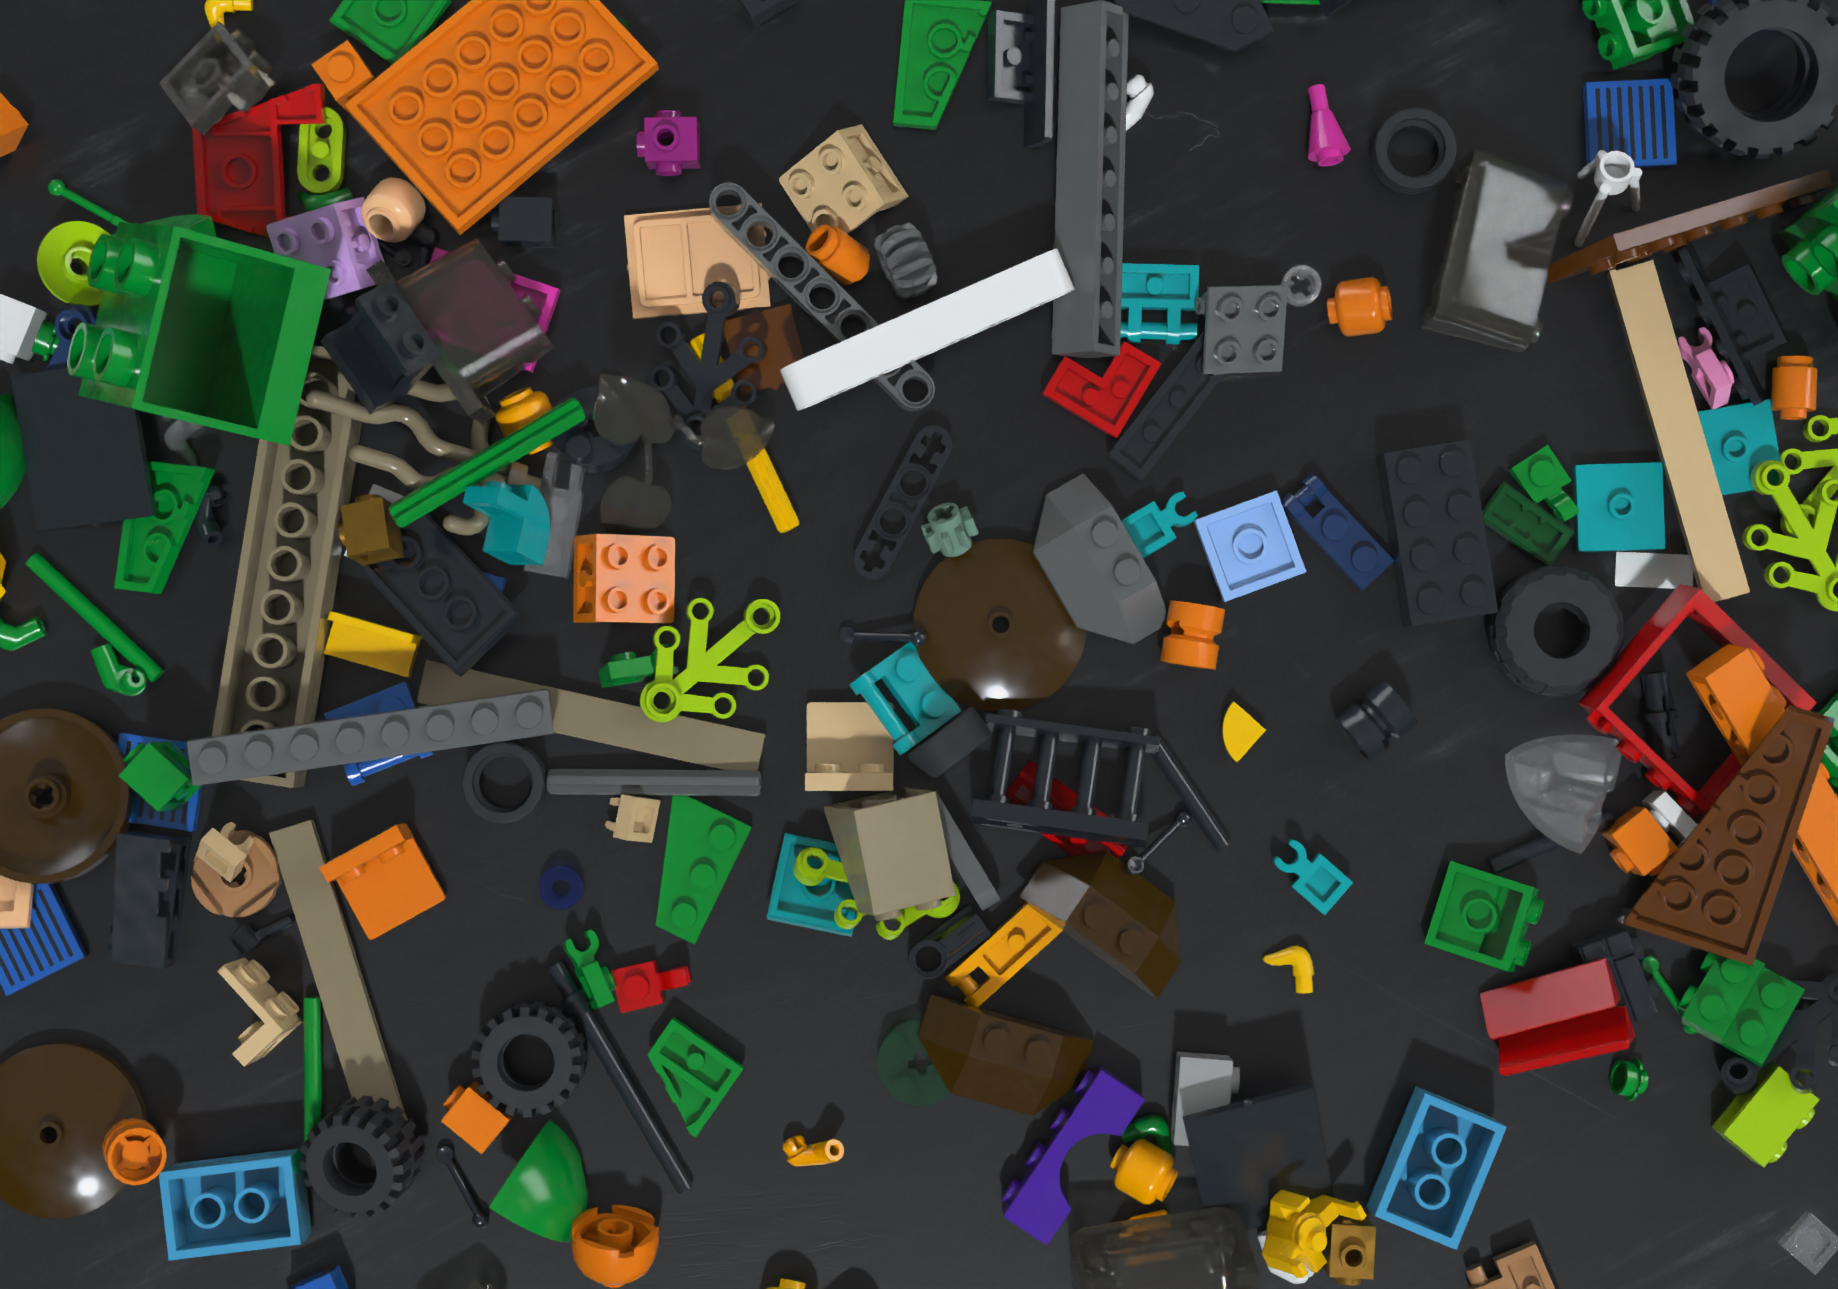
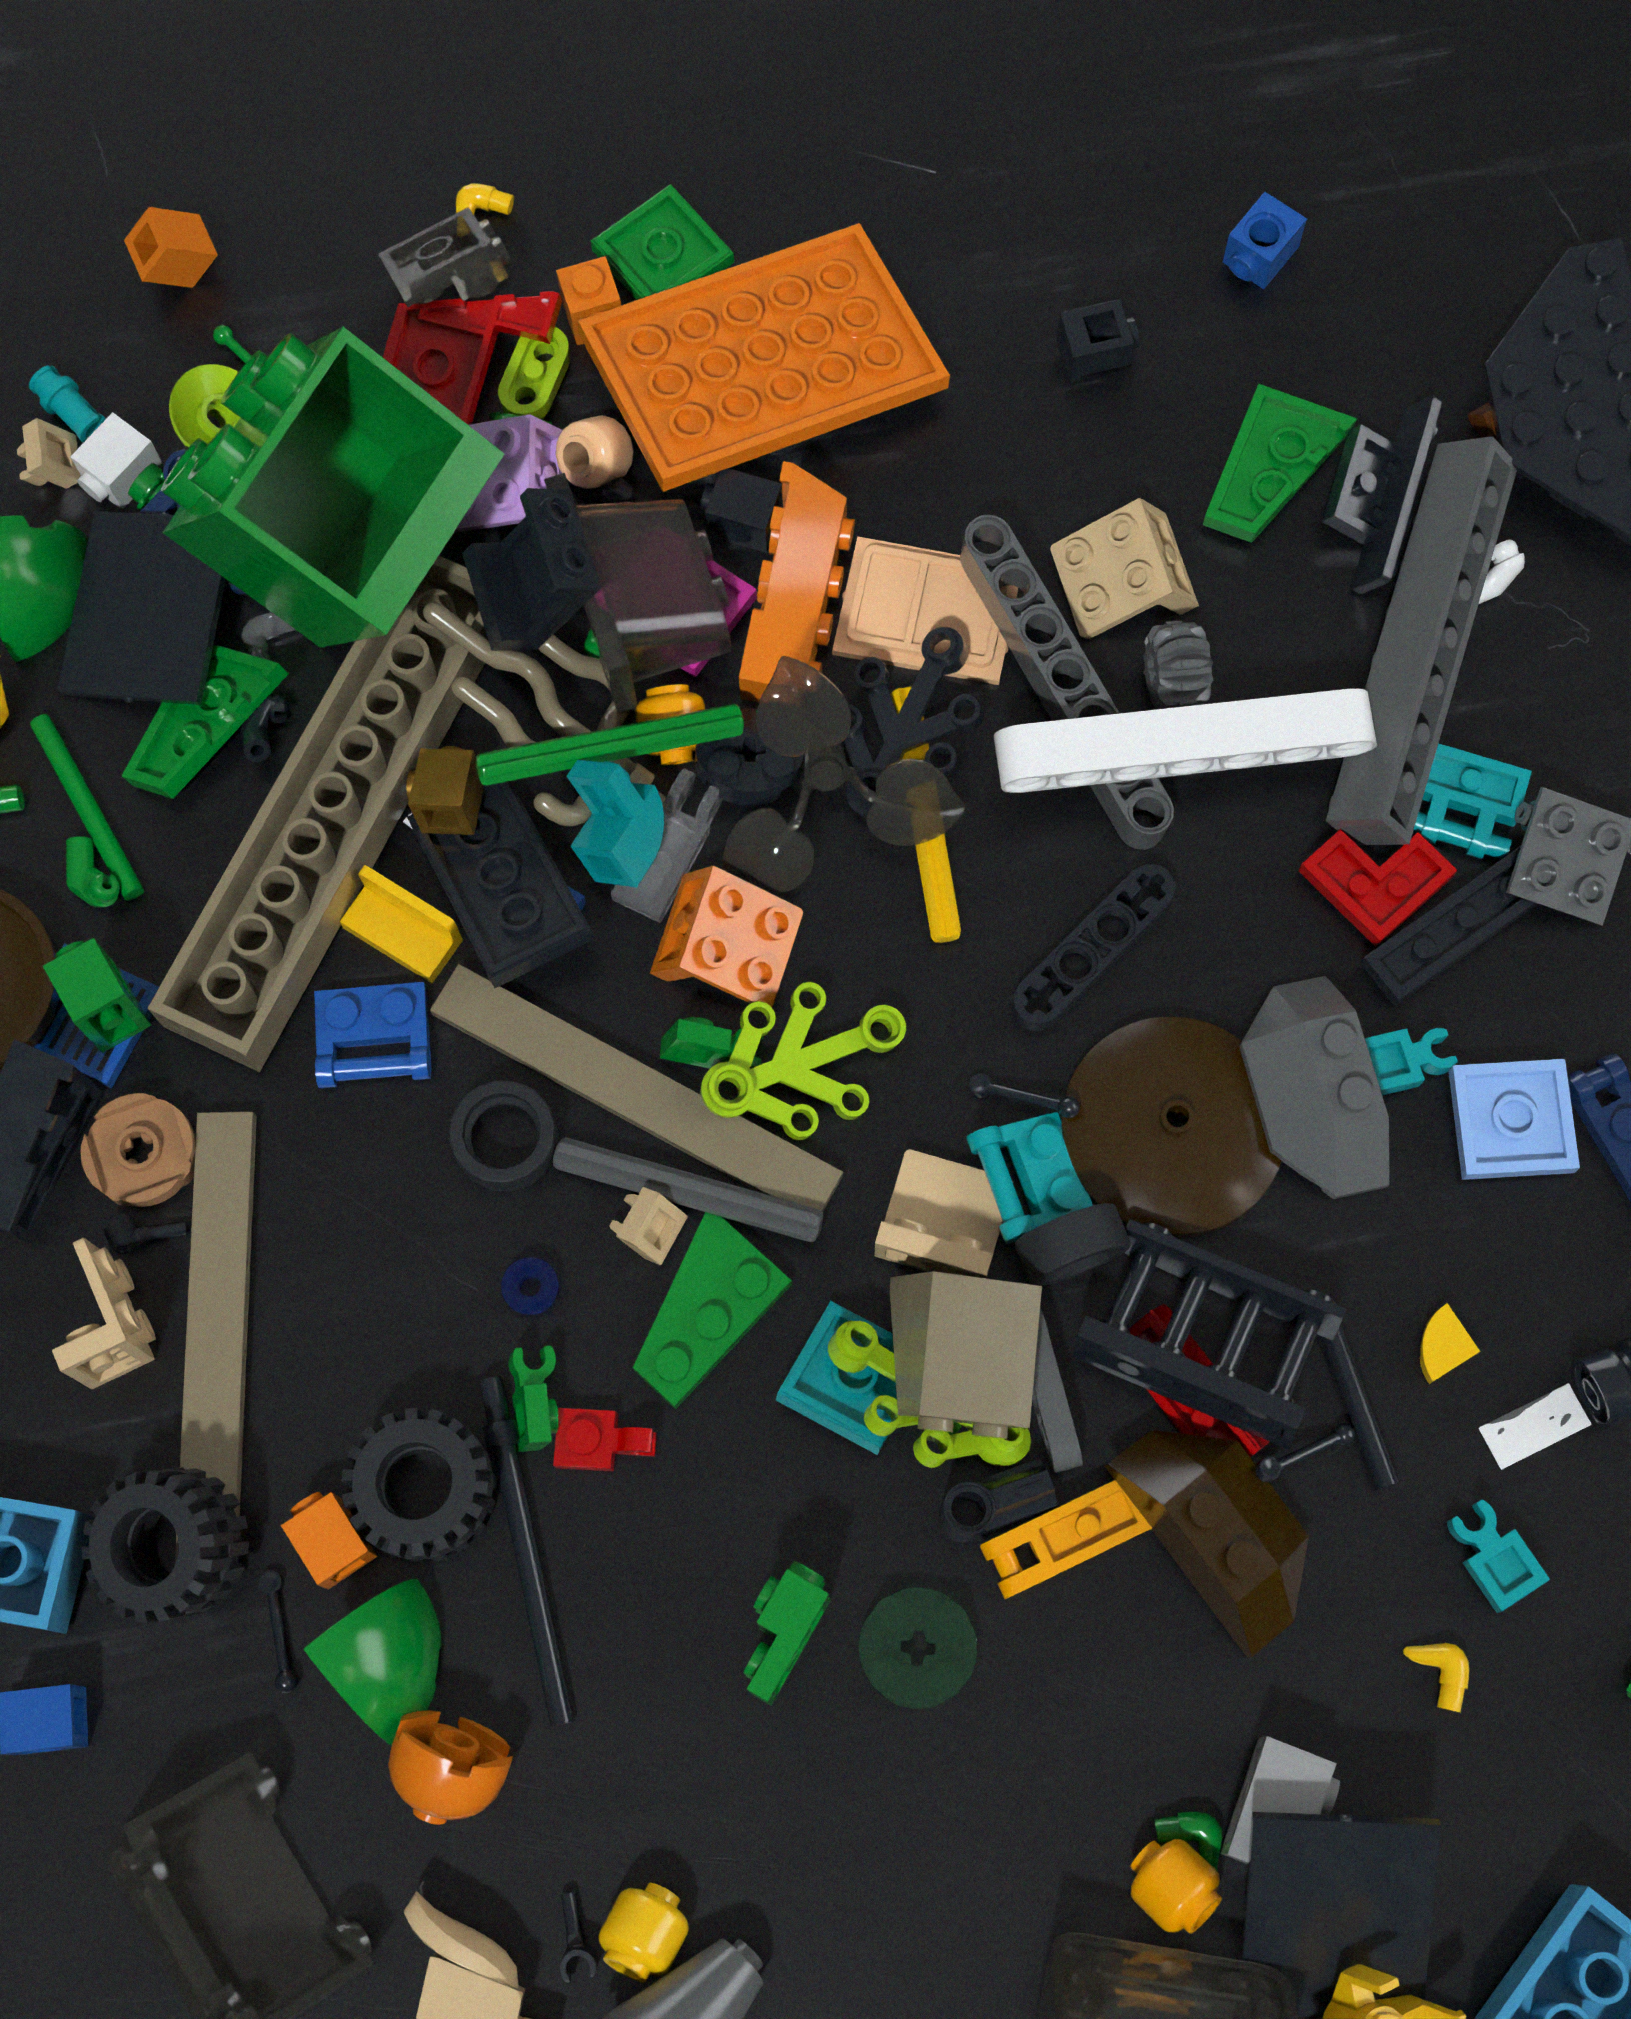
camera: 20 degrees right, 15 degrees down
dark grey brick [187,689,554,786] -> none
tan tile [196,822,254,882] -> none
green bar [303,997,322,1173] -> none
orange bracket [319,823,446,940] -> none
magenta brick [637,110,701,176] -> none
green wing [647,1017,745,1138] -> none
reddish brown piece [724,304,805,395] -> none
light orange arm [782,1135,844,1167] -> none
orange brick [806,225,870,285] -> none
dark brown wedge [917,993,1094,1116] -> none
sand green gear [921,503,979,557] -> none
dark purple arch [1000,1065,1145,1246] -> none
orange wheel [1160,600,1225,670] -> none
none -> orange wedge [739,461,855,711]
none -> green plate [743,1561,830,1706]
none -> white sticker [1478,1383,1592,1470]

